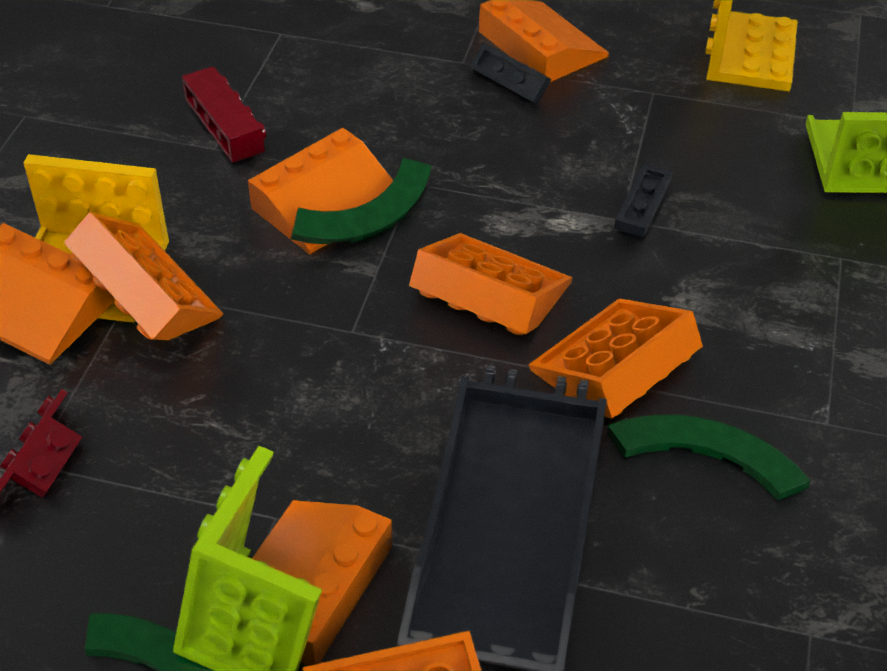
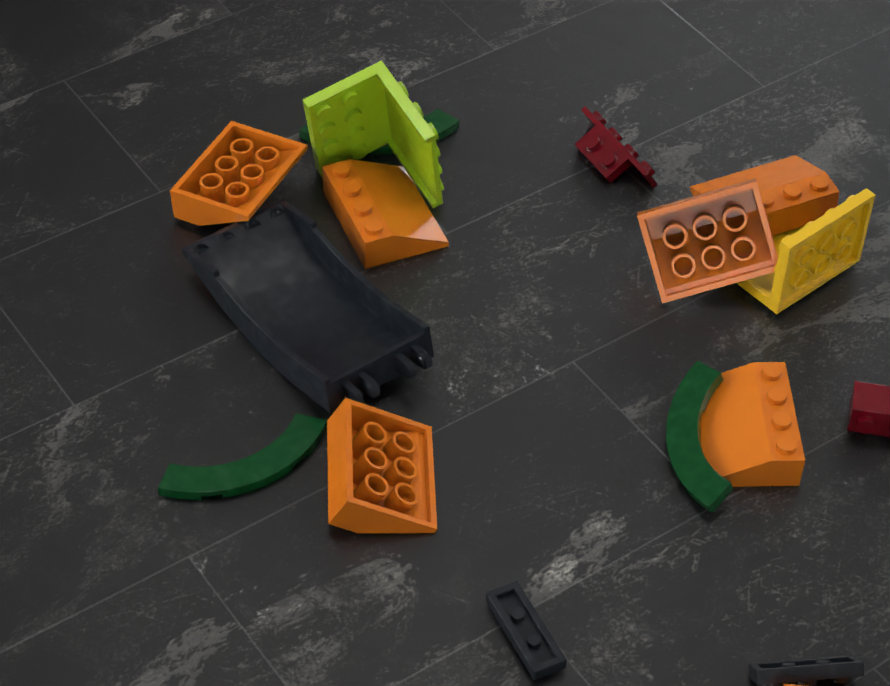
camera: 130 degrees right, 0 degrees up
orange slope [409,233,573,335] -> none

